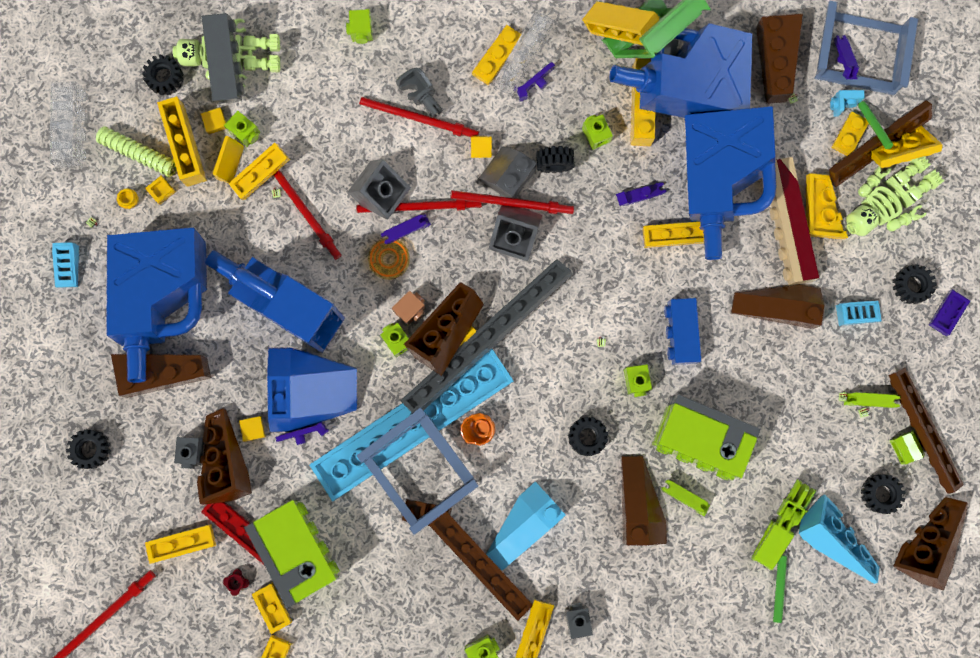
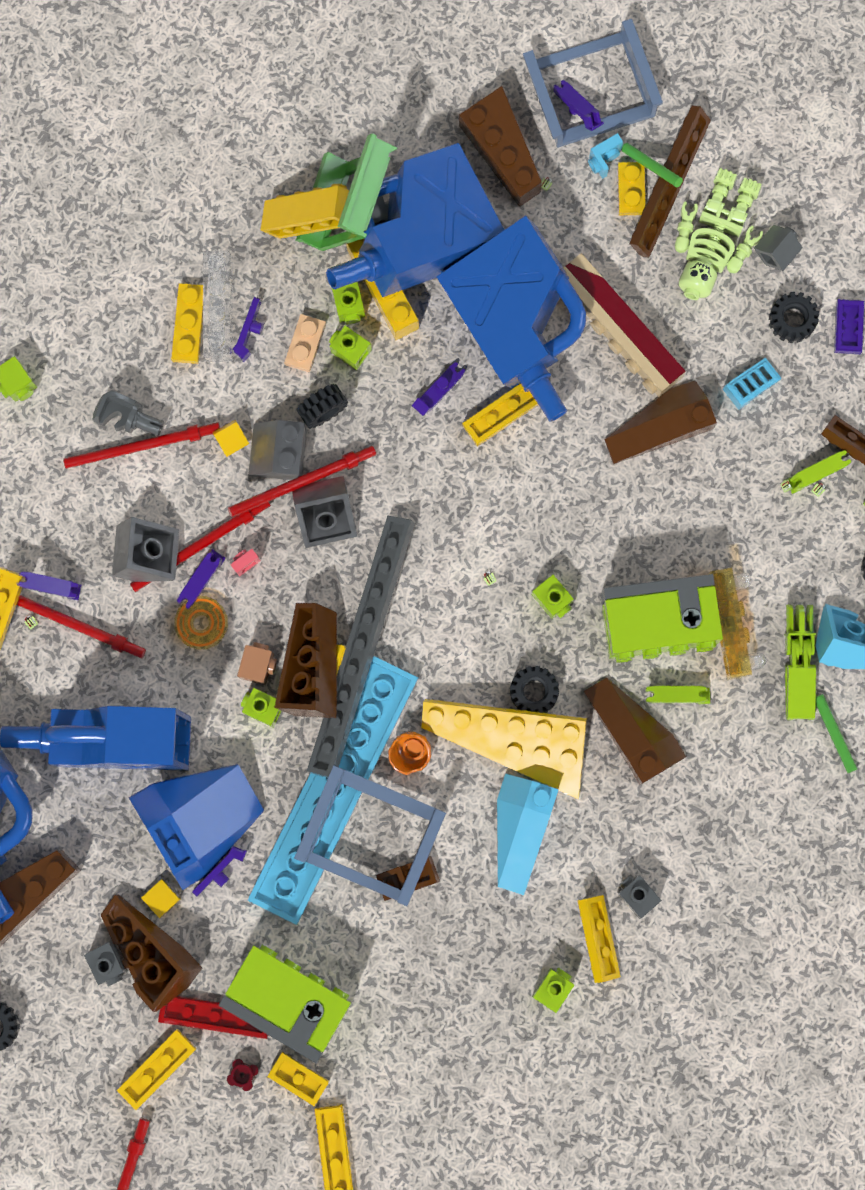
camera: 20 degrees left, 0 degrees up
reddish brown plate [428,511,533,621] -> none
blue brick [664,298,701,365] -> none
yellow wing [806,173,848,239] -> none
yellow wing [871,126,942,168] -> none
none -> dark purple piece [17,572,81,600]
none -> coral plate [230,549,261,577]
none -> light nougat plate [284,314,326,373]
none -> lime brick [332,282,365,325]
none -> yellow wing [421,699,587,800]
none -> clear yellow piece [708,568,767,680]
none -> dark grey brick [754,225,803,271]

